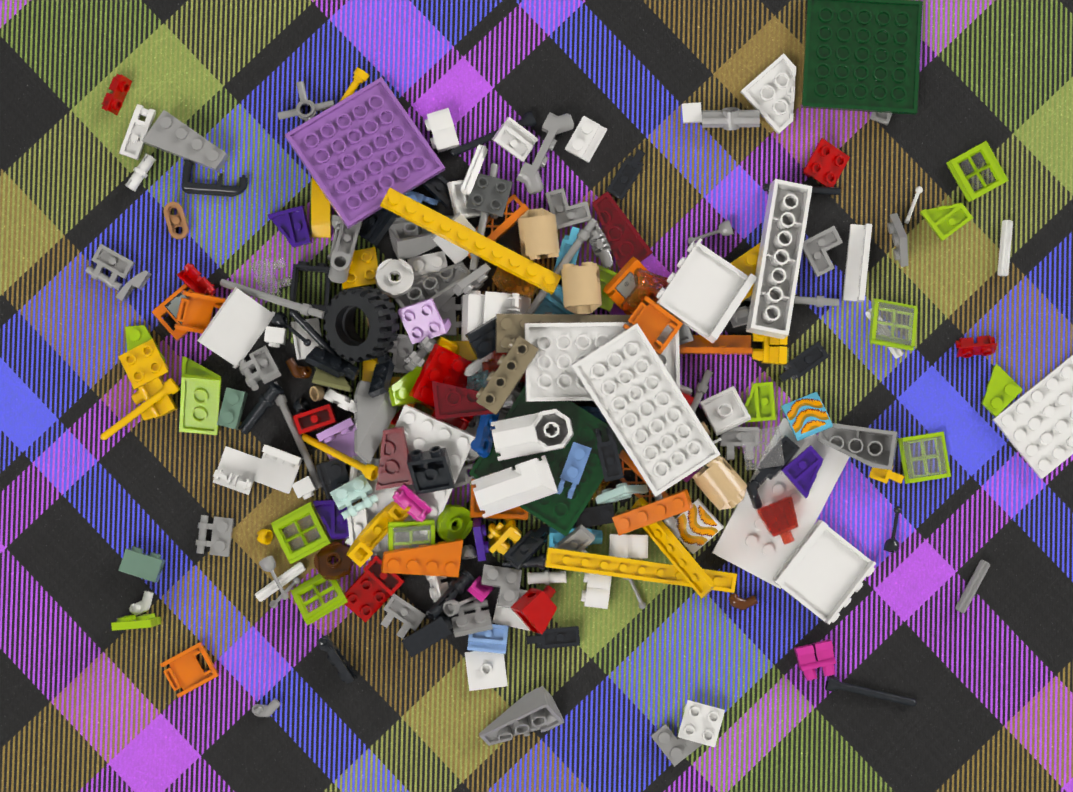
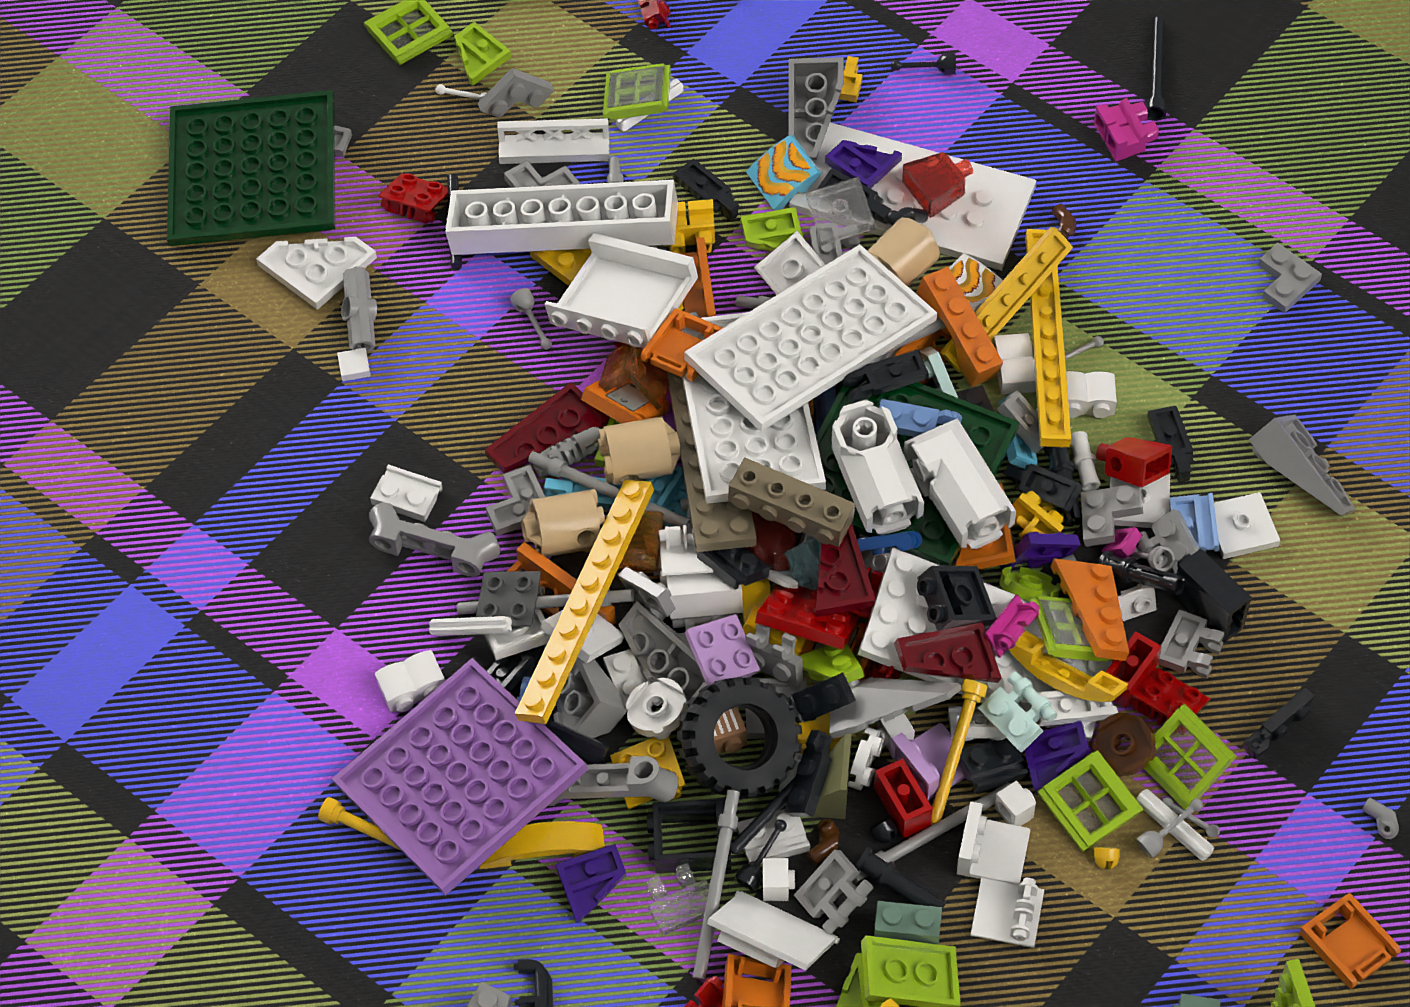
camera: 95 degrees left, 30 degrees down
light grey plate [195,515,234,557] -> none
light grey bar [277,81,334,122] -> none
tan hinge [309,385,325,401] -> none
light grey hinge [327,215,342,261] -> none
black piece [450,111,537,157] -> none
white plate [492,117,539,162] -> none
black hinge [606,149,645,201] -> none
white hinge [677,700,725,747] -> none
white panel [772,519,876,625] -> none
clear piece [898,431,951,484] -> none

